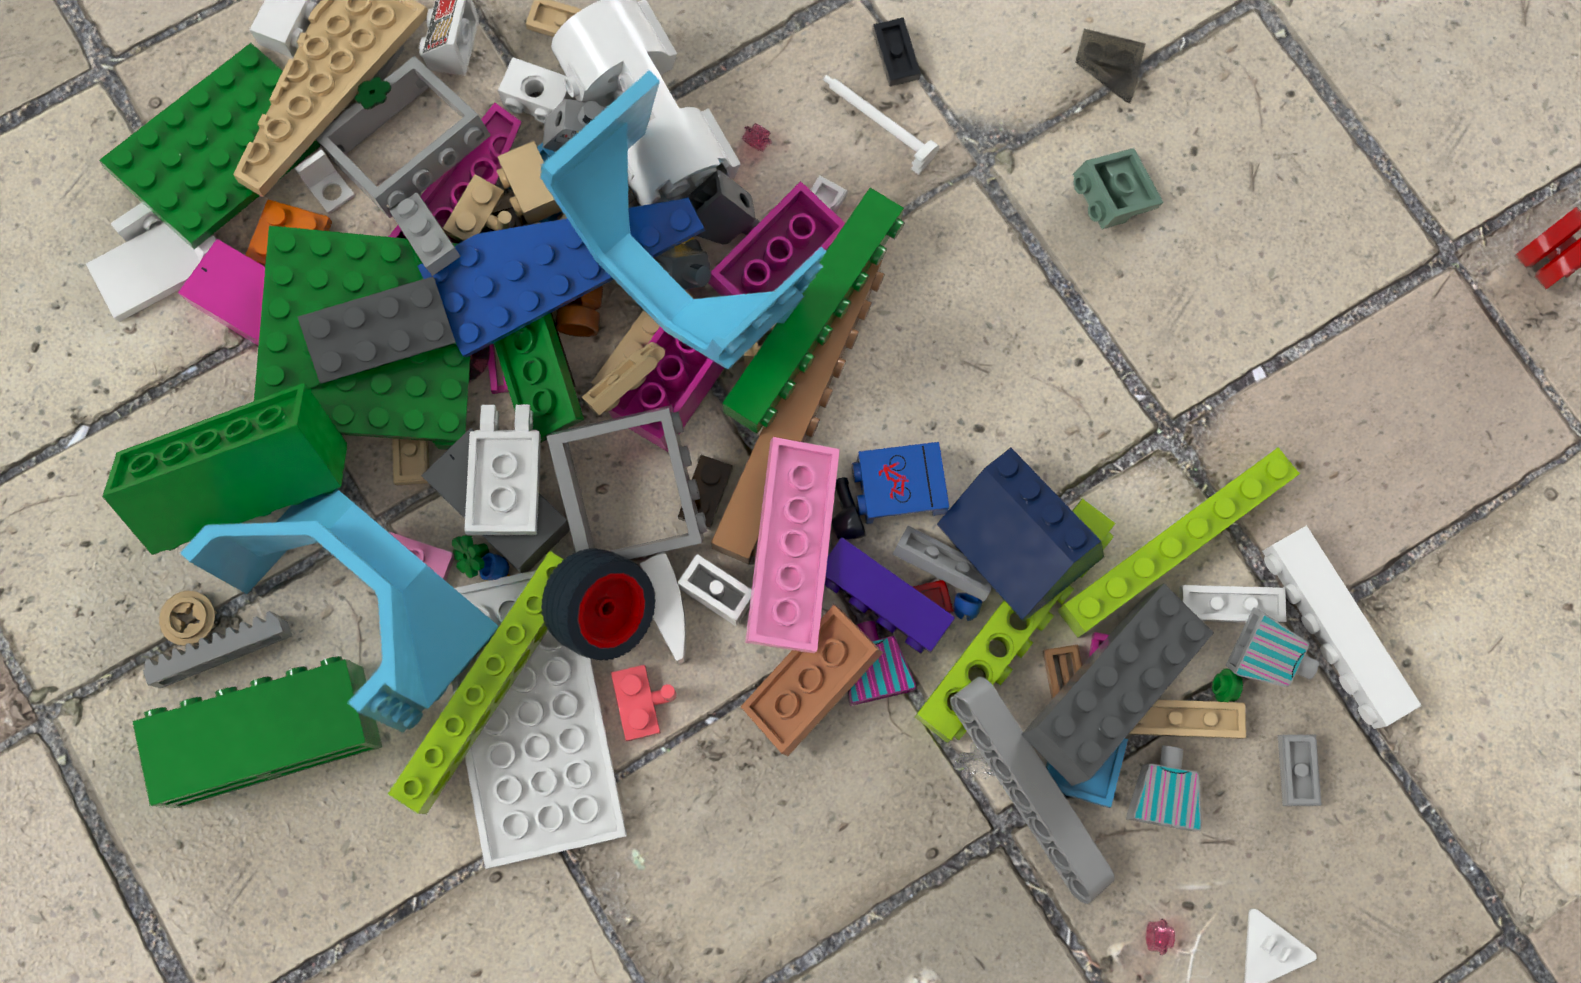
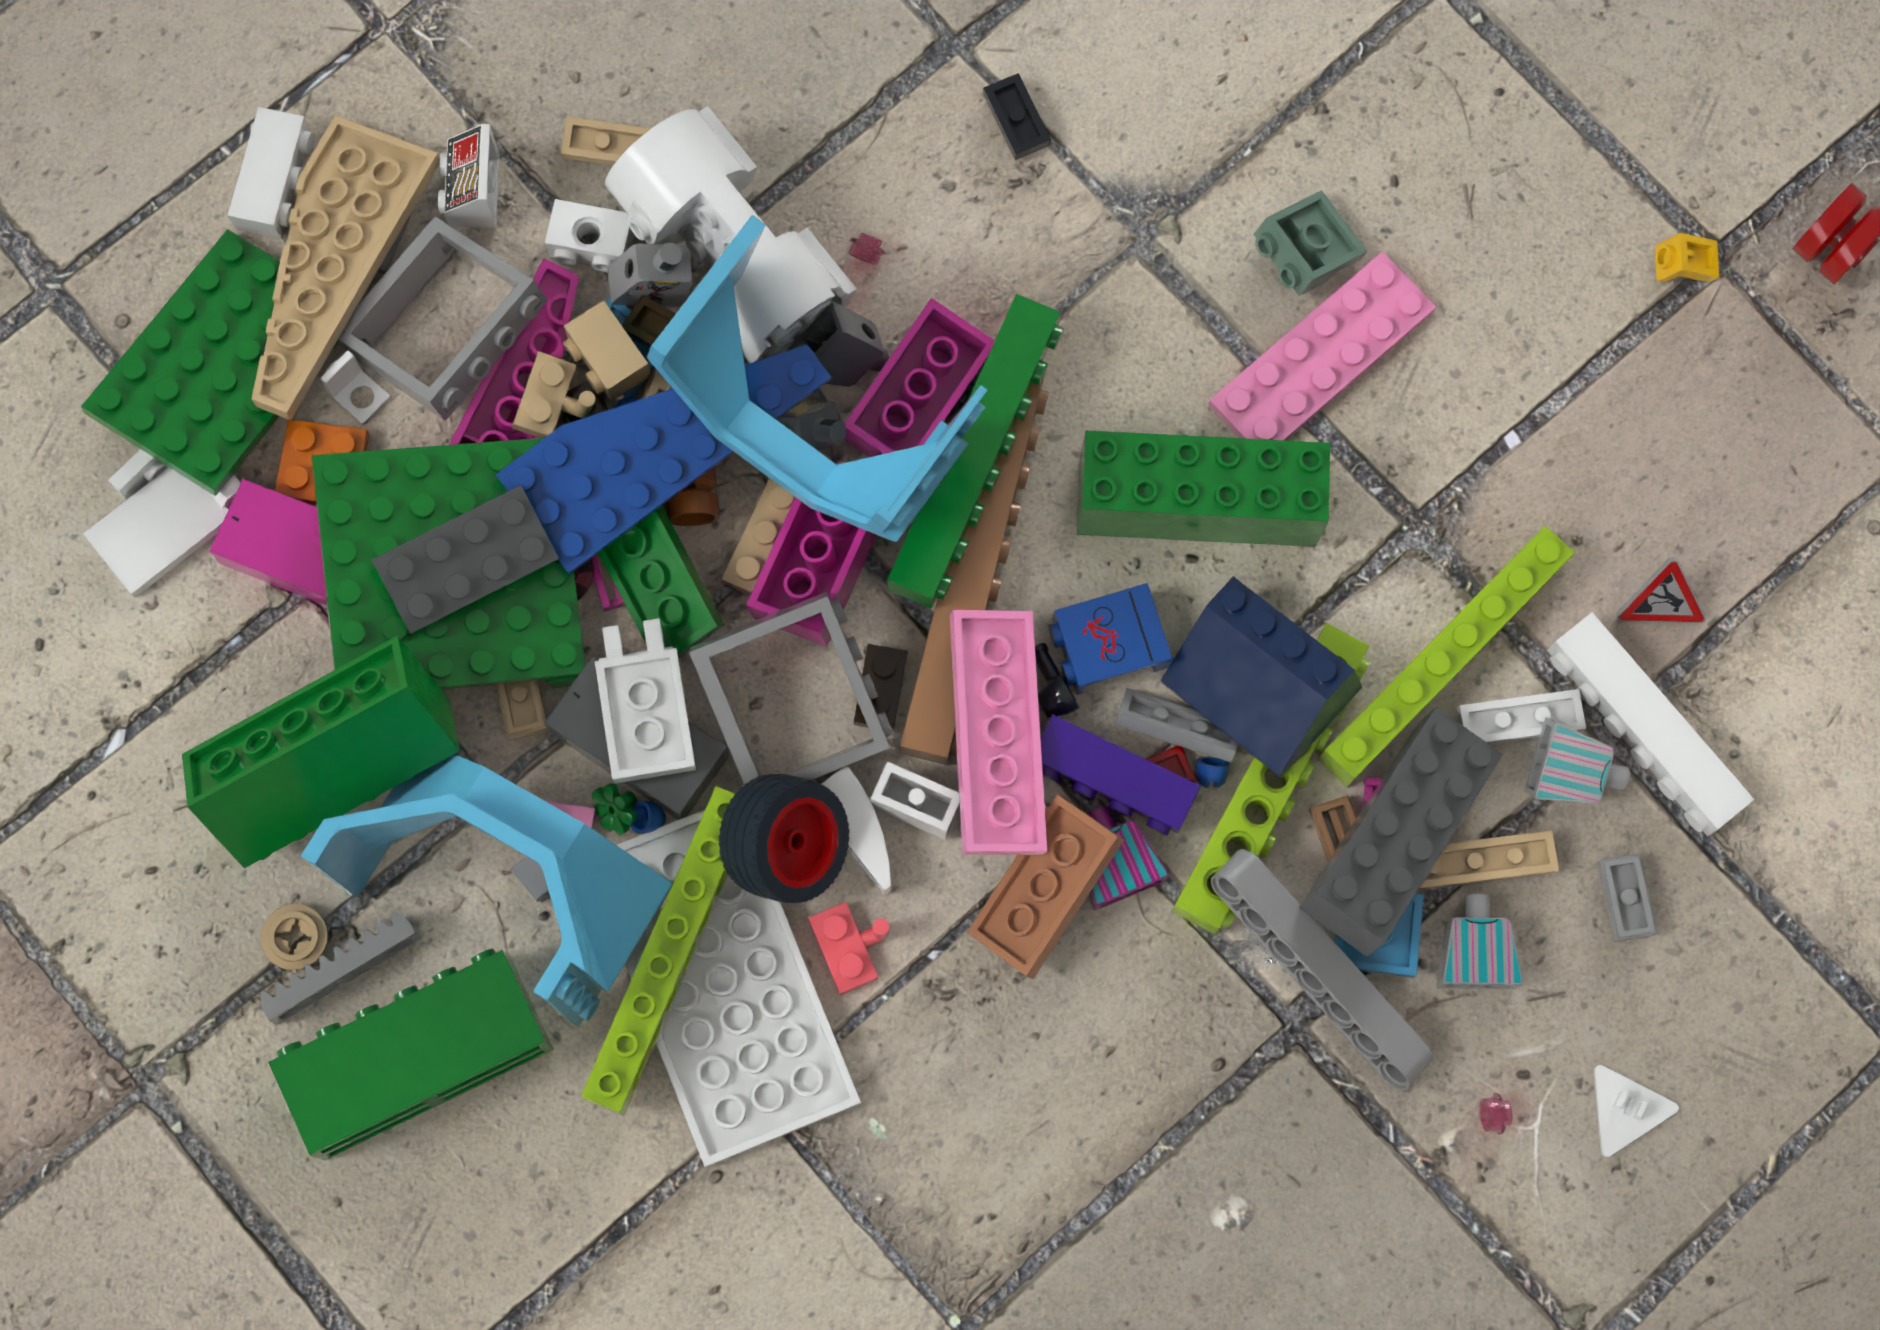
camera: 10 degrees left, 0 degrees up
dark green plant [355,77,392,110] -> none
light grey plate [390,192,460,276] -> none
tan hinge [582,342,665,415] -> none
white tile [811,175,847,213] -> none
white piece [823,75,939,175] -> none
clear smoke wing [1075,28,1146,103] -> none
green plate [1212,668,1243,702] -> none
none -> green brick [1077,430,1330,547]
none -> bright pink plate [1208,251,1436,441]
none -> piece [1617,557,1706,623]
none -> yellow bracket [1655,233,1719,282]

